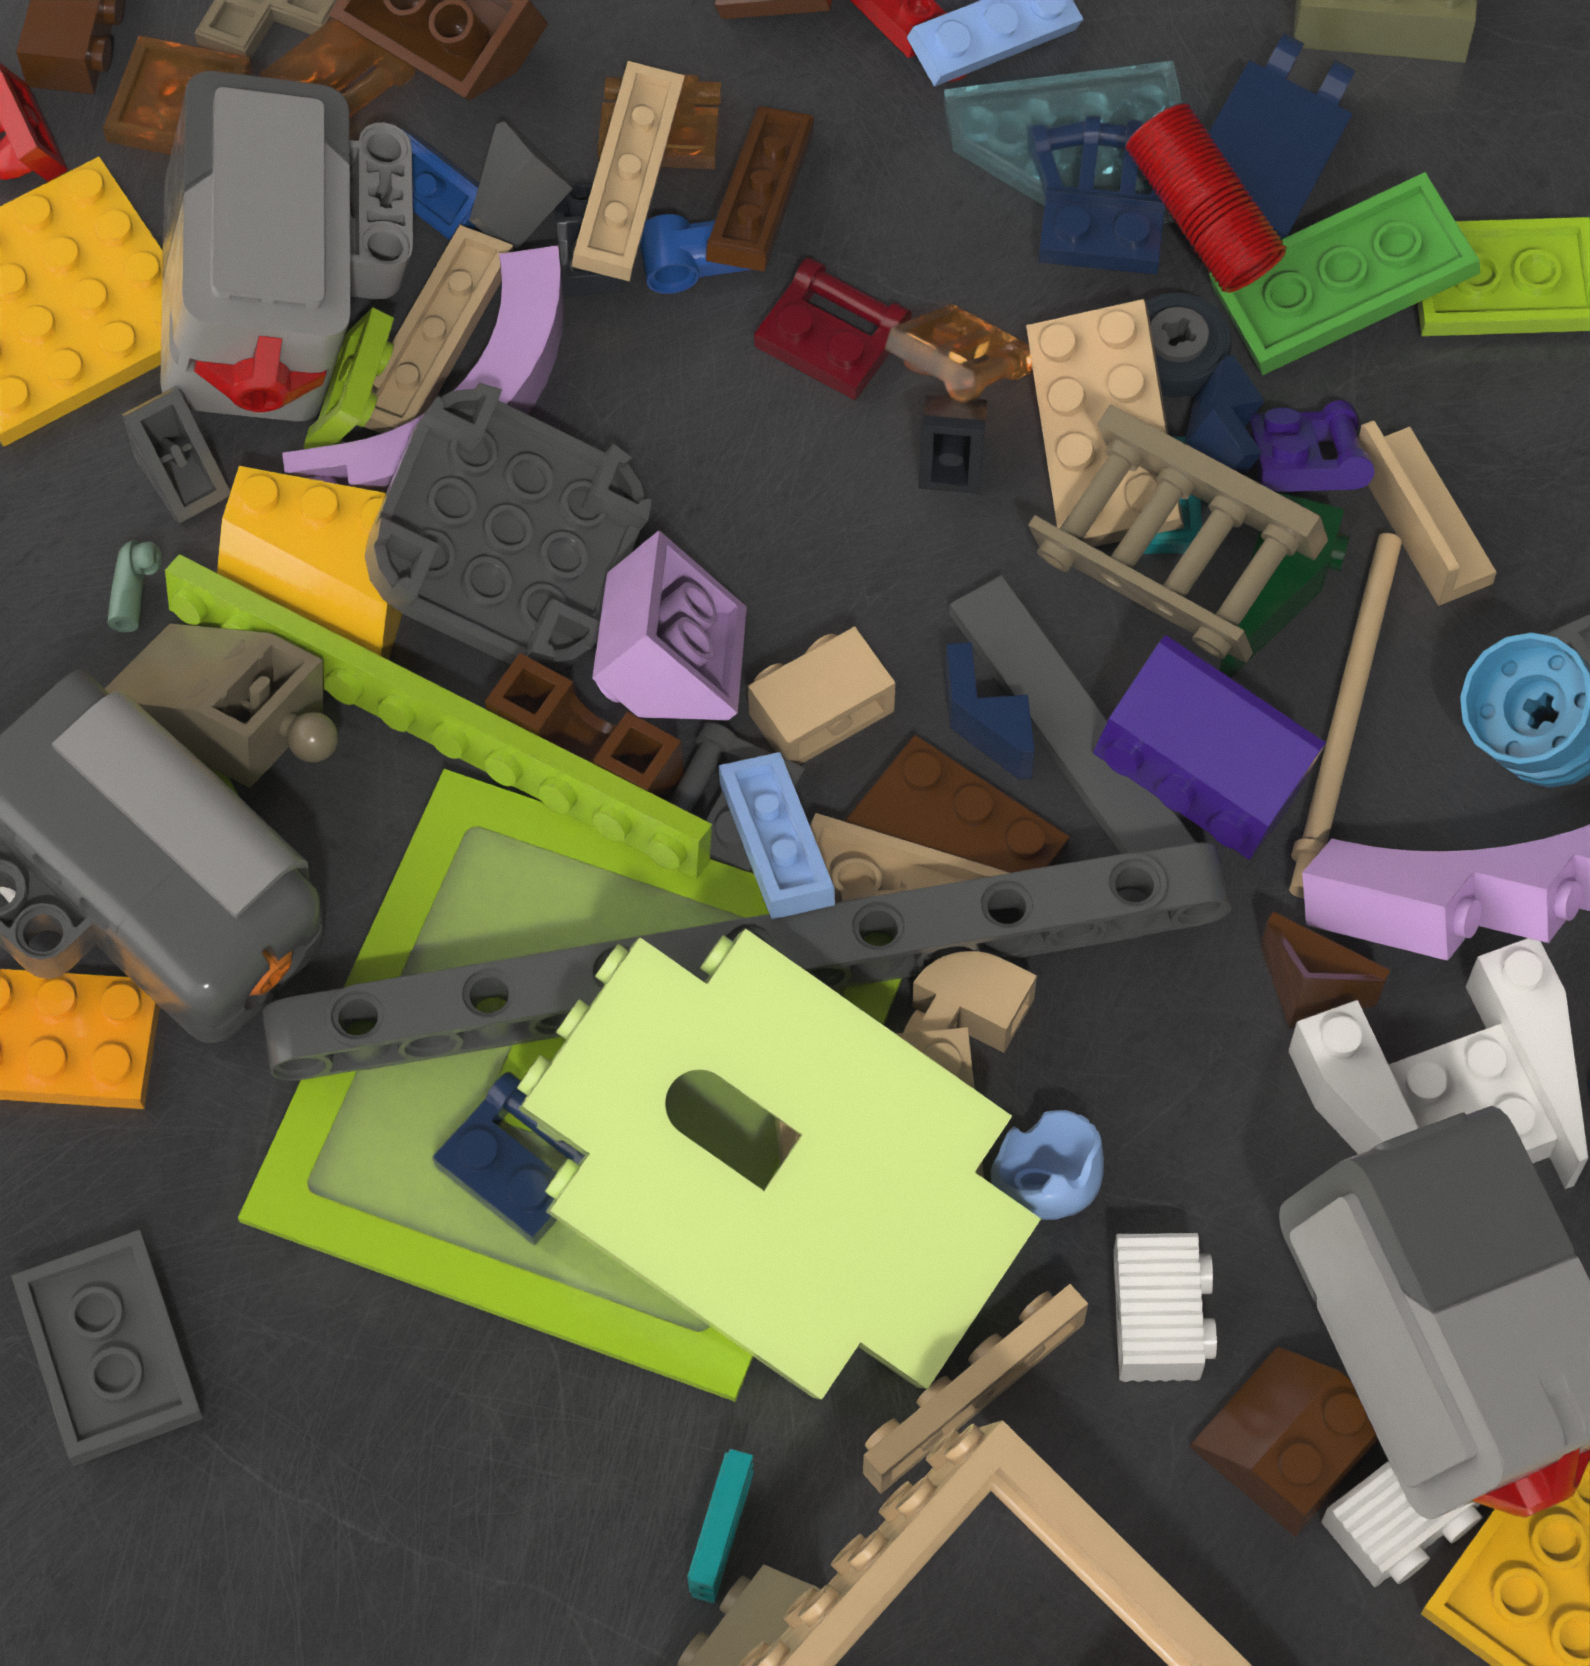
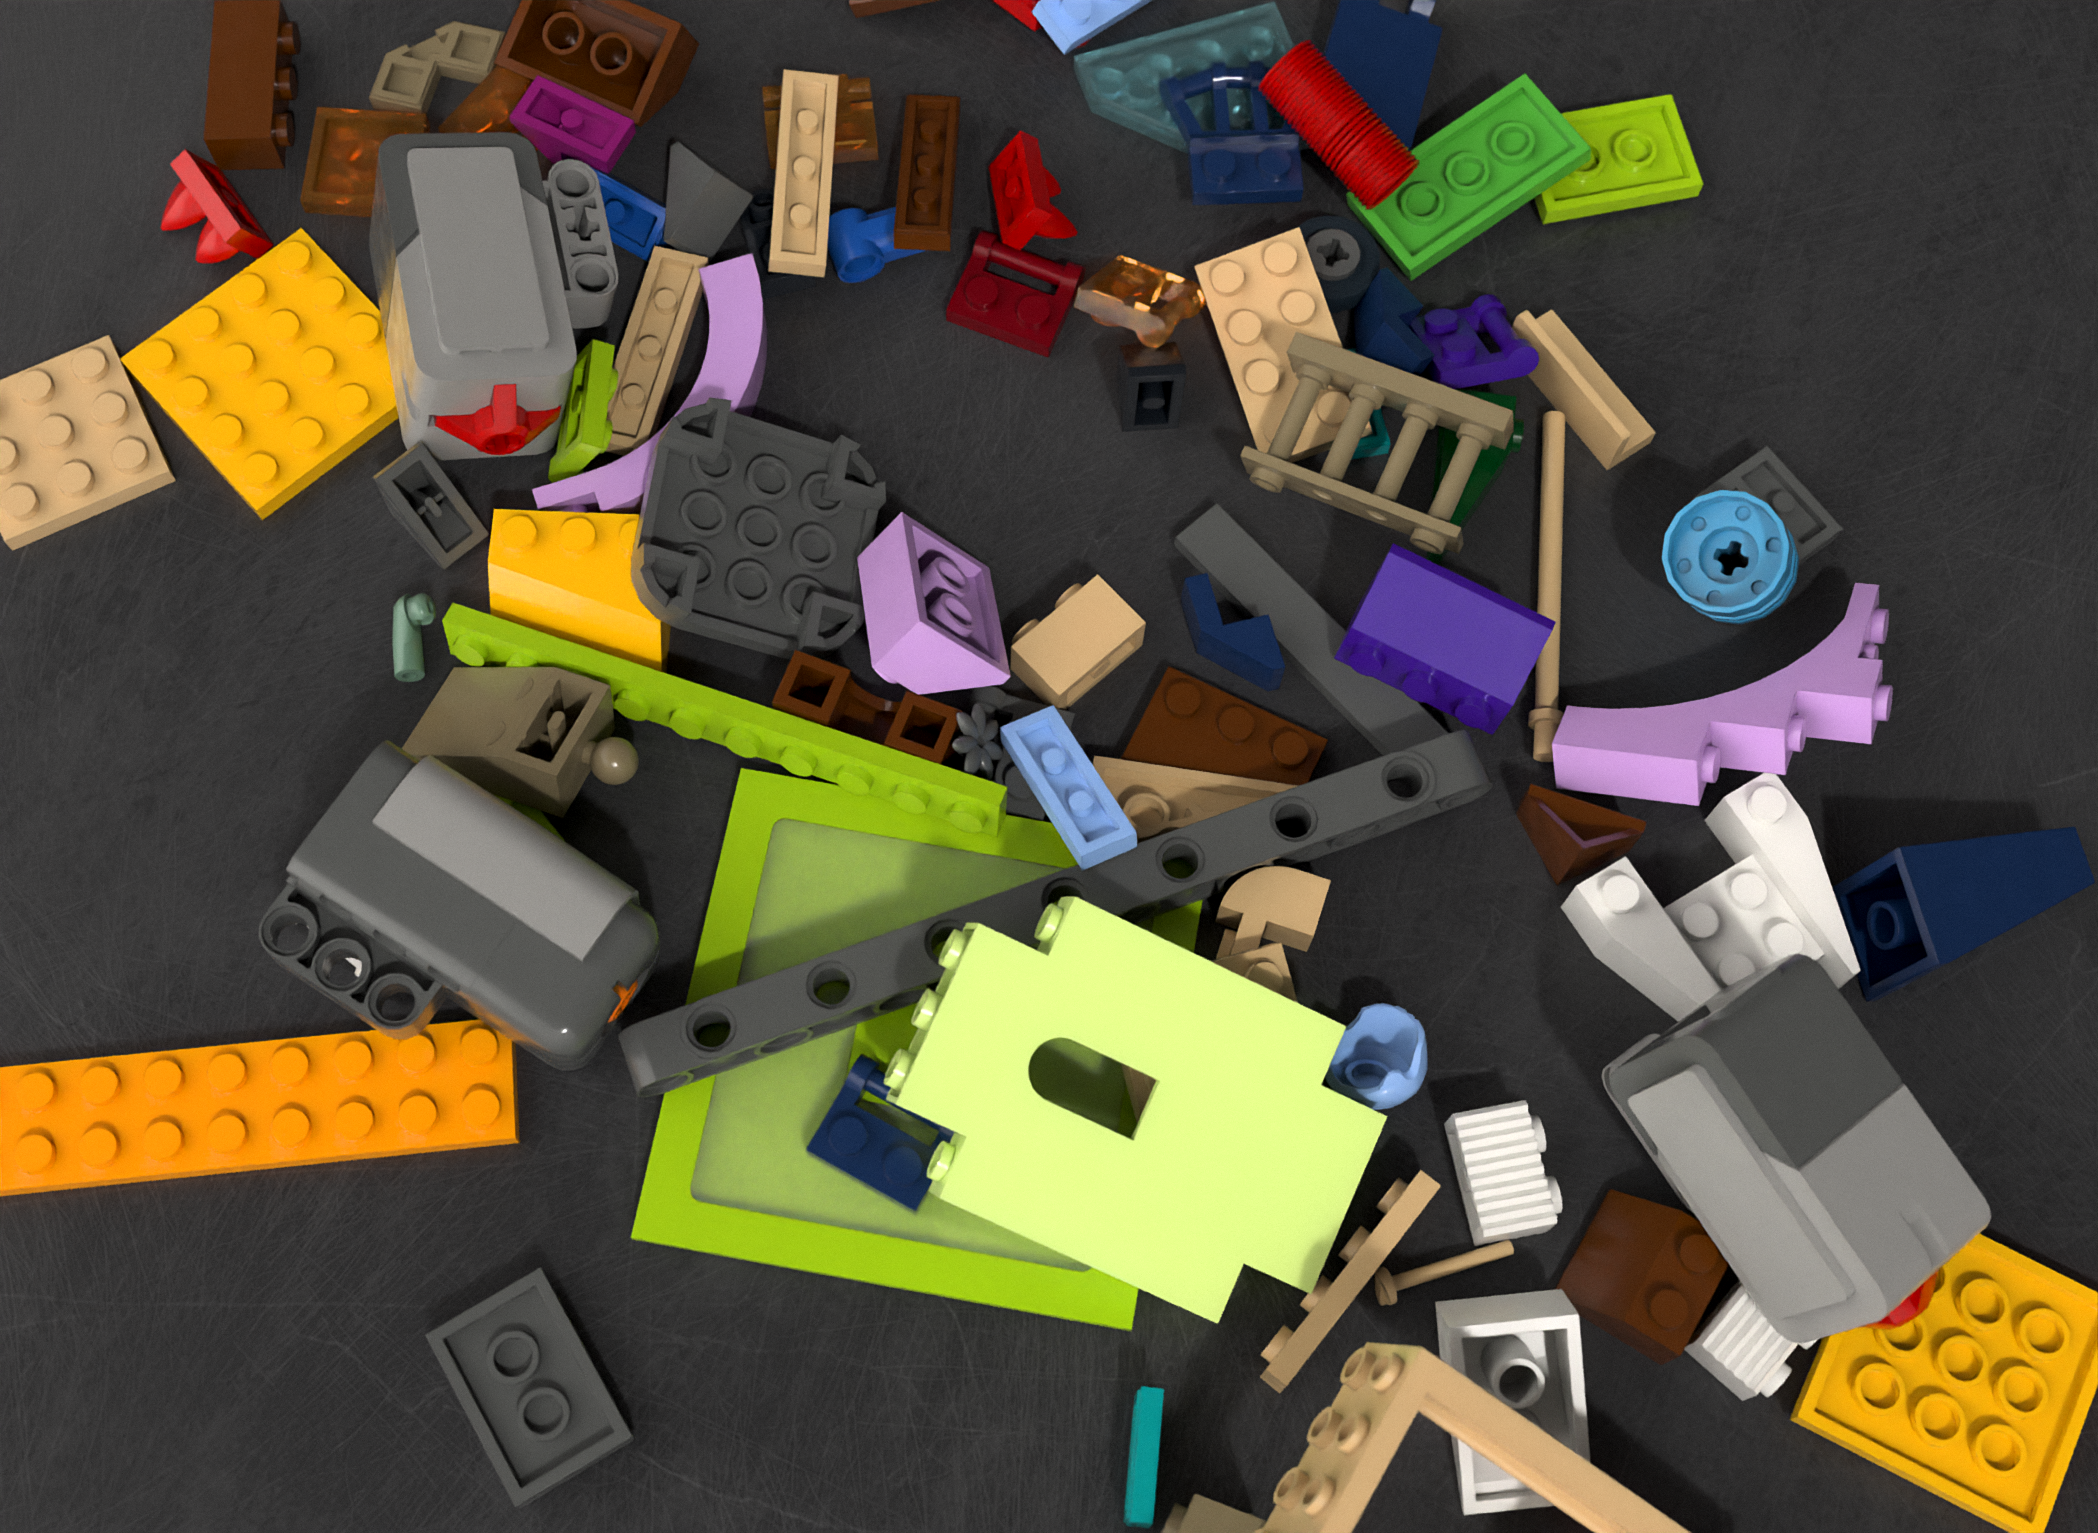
camera: 15 degrees left, 5 degrees up
none -> magenta slope [509,75,636,175]
none -> dark grey plant [952,703,1004,780]
none -> red tile [989,130,1077,251]
none -> tan piece [1375,1239,1514,1306]
none -> white slope [1435,1289,1591,1515]

